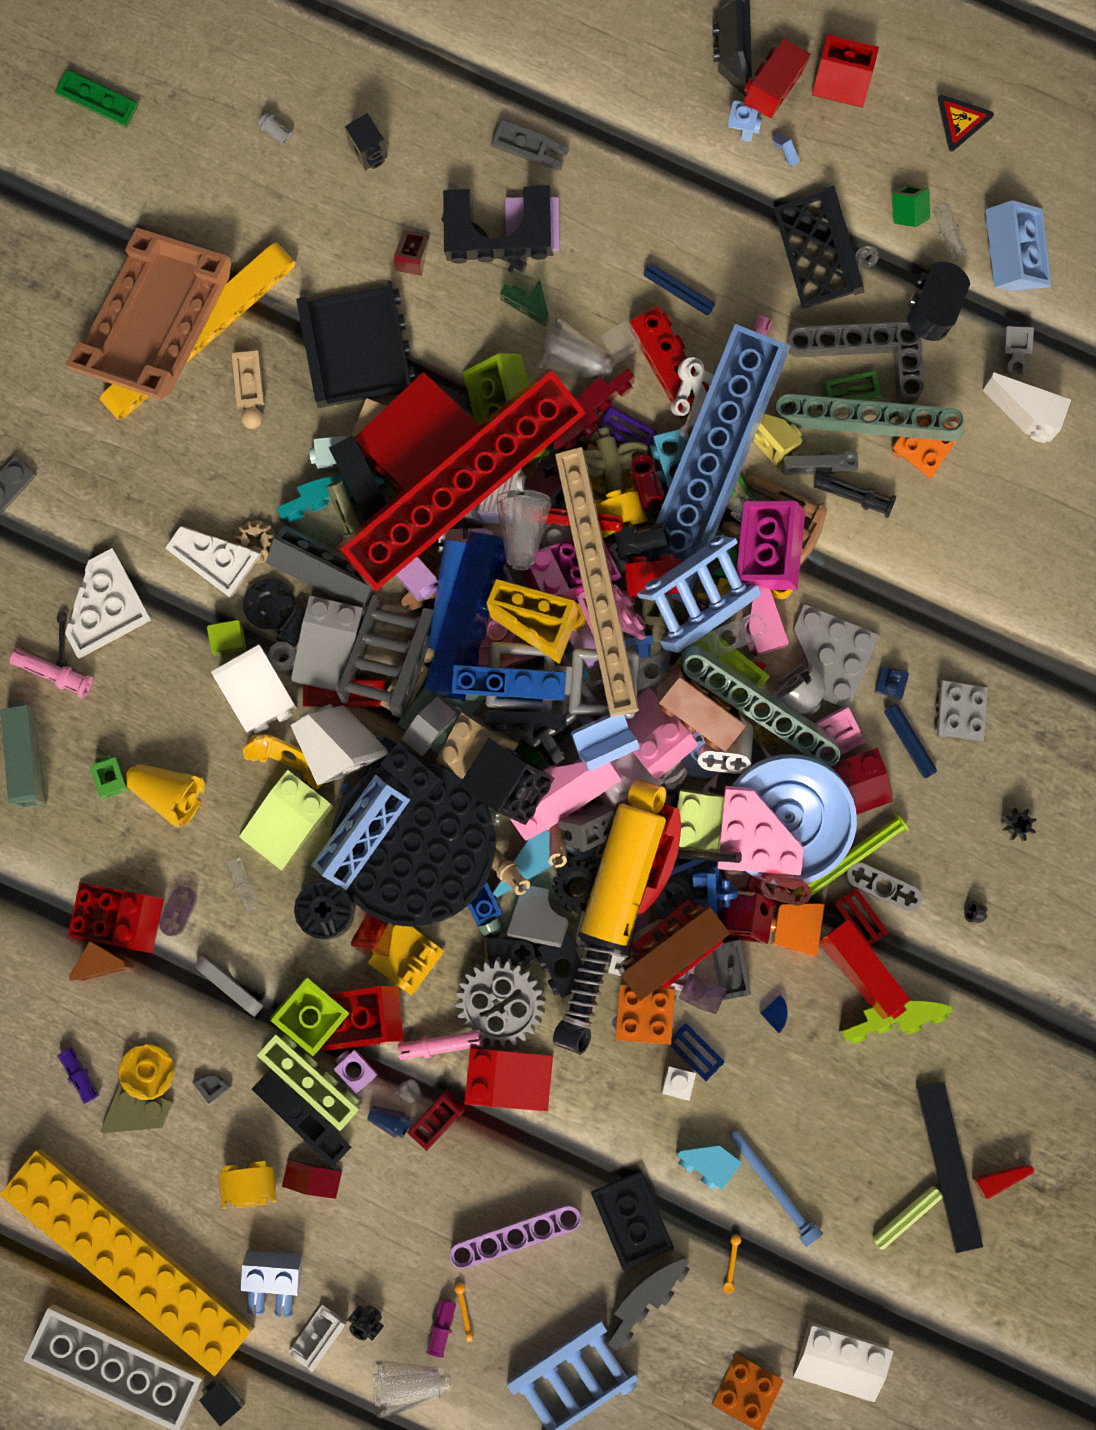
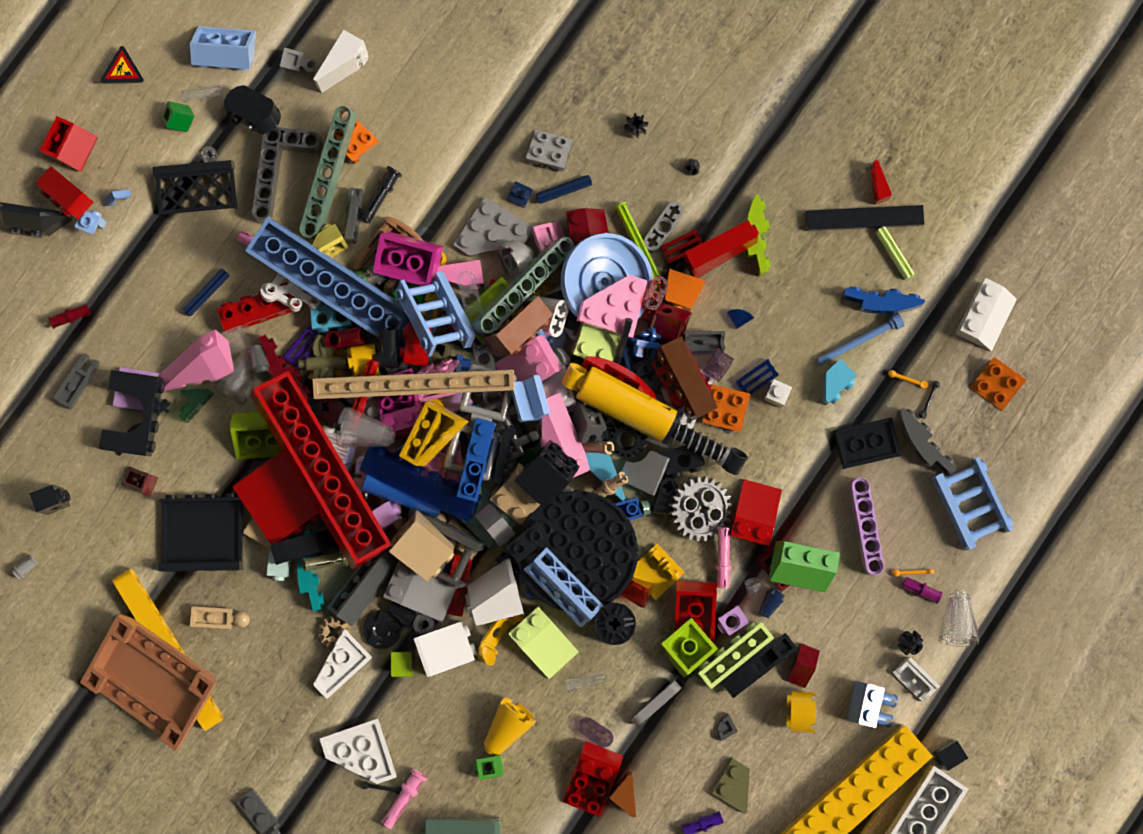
camera: 80 degrees left, 0 degrees up
yellow tile [119,1044,174,1100] -> none
bright green tile [823,370,882,401] -> none
none -> dark red pin [48,303,91,329]
none -> bright pink wedge [160,330,234,391]
none -> dark grey cone [249,345,270,376]
none -> tan slope [389,510,454,582]
none -> bright green slope [768,541,840,592]
none -> blue slope [841,286,925,314]
none -> black hinge [919,381,940,419]

